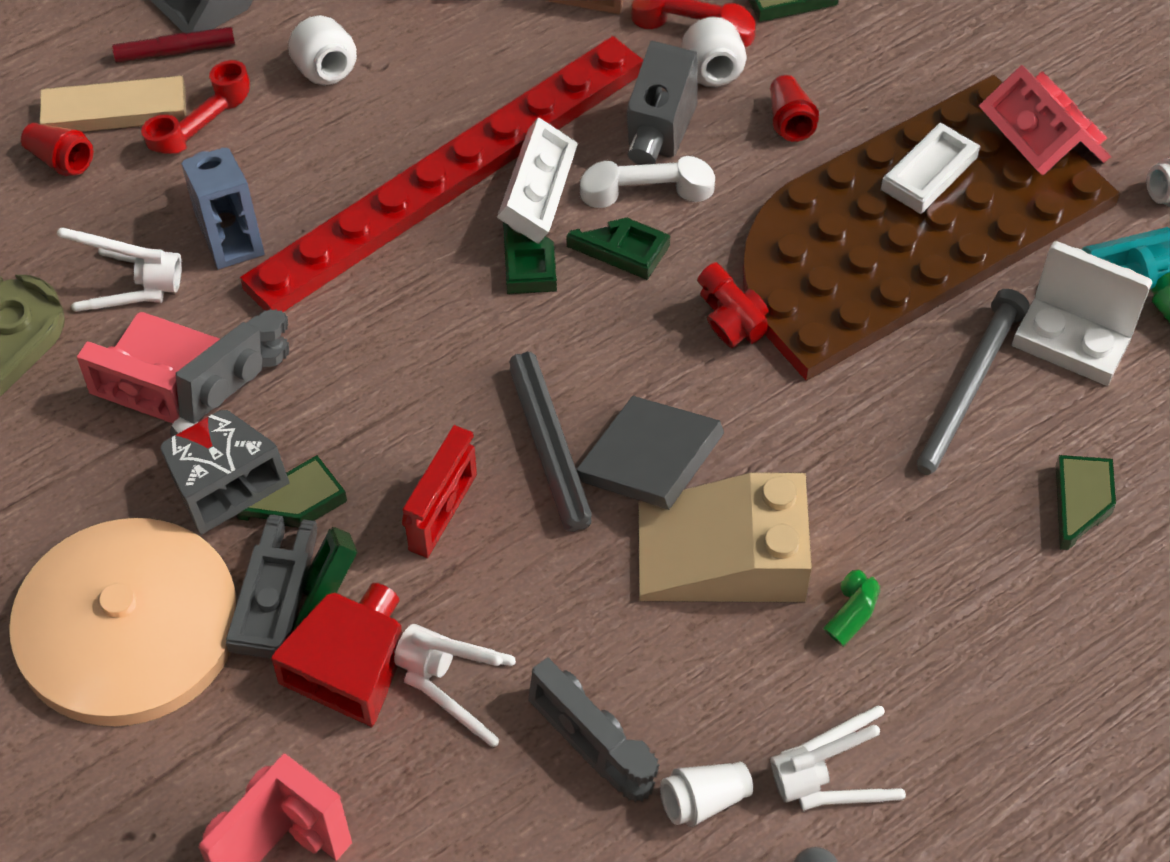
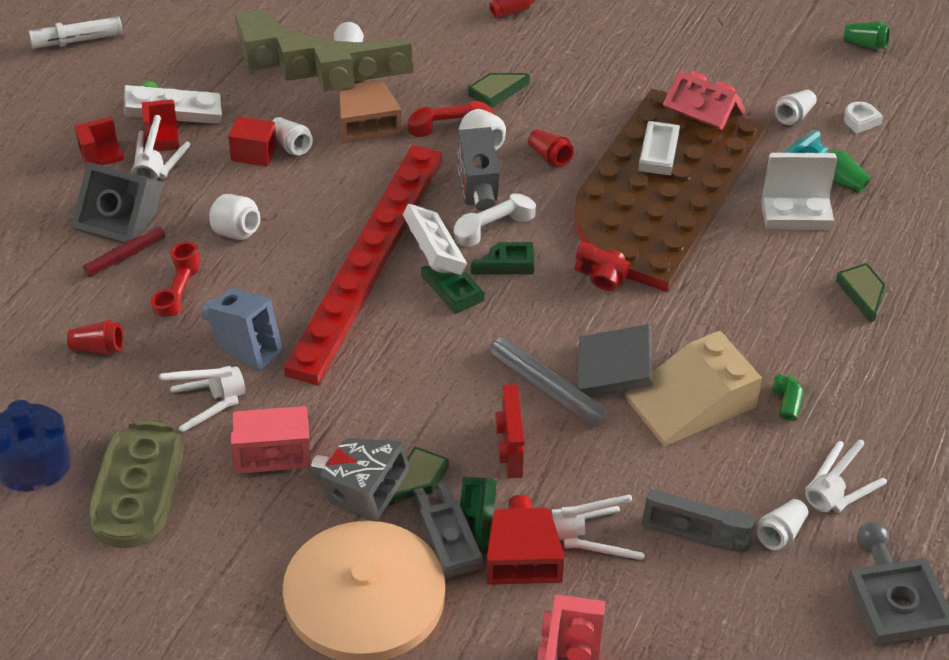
camera: 30 degrees left, 10 degrees down
tan tile [40,76,186,132] -> none
dark grey hinge [176,309,289,424] -> none
dark grey bar [917,289,1030,475] -> none

